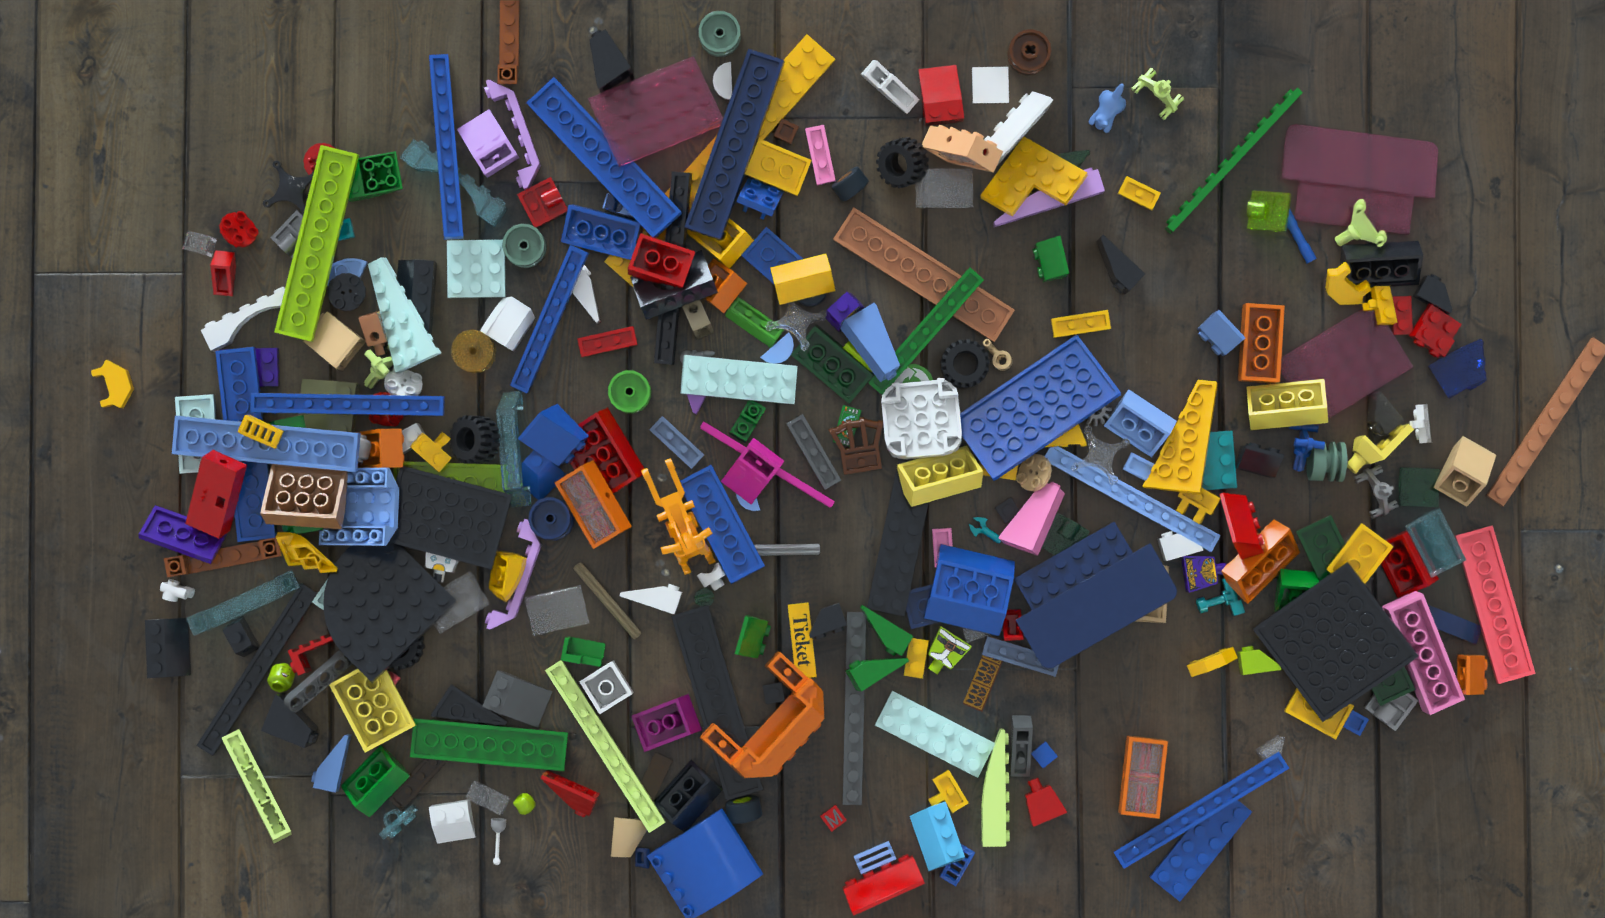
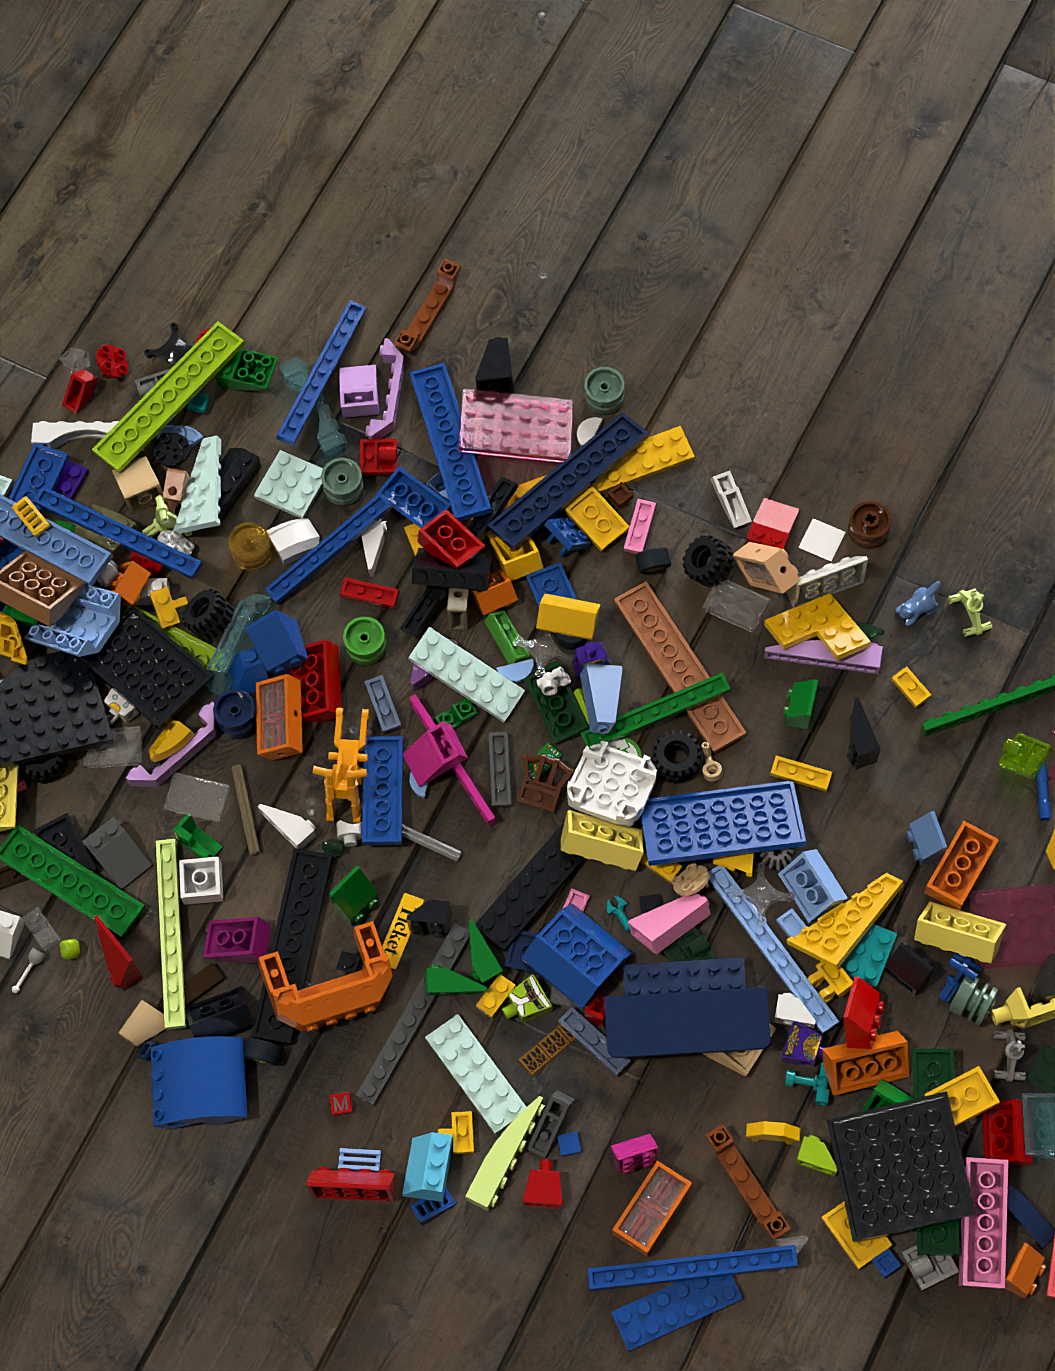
camera: 35 degrees right, 20 degrees down
none -> white plate [537,667,571,696]
none -> dark pink slope [611,1134,658,1174]
none -> dark orange slope [706,1124,791,1241]

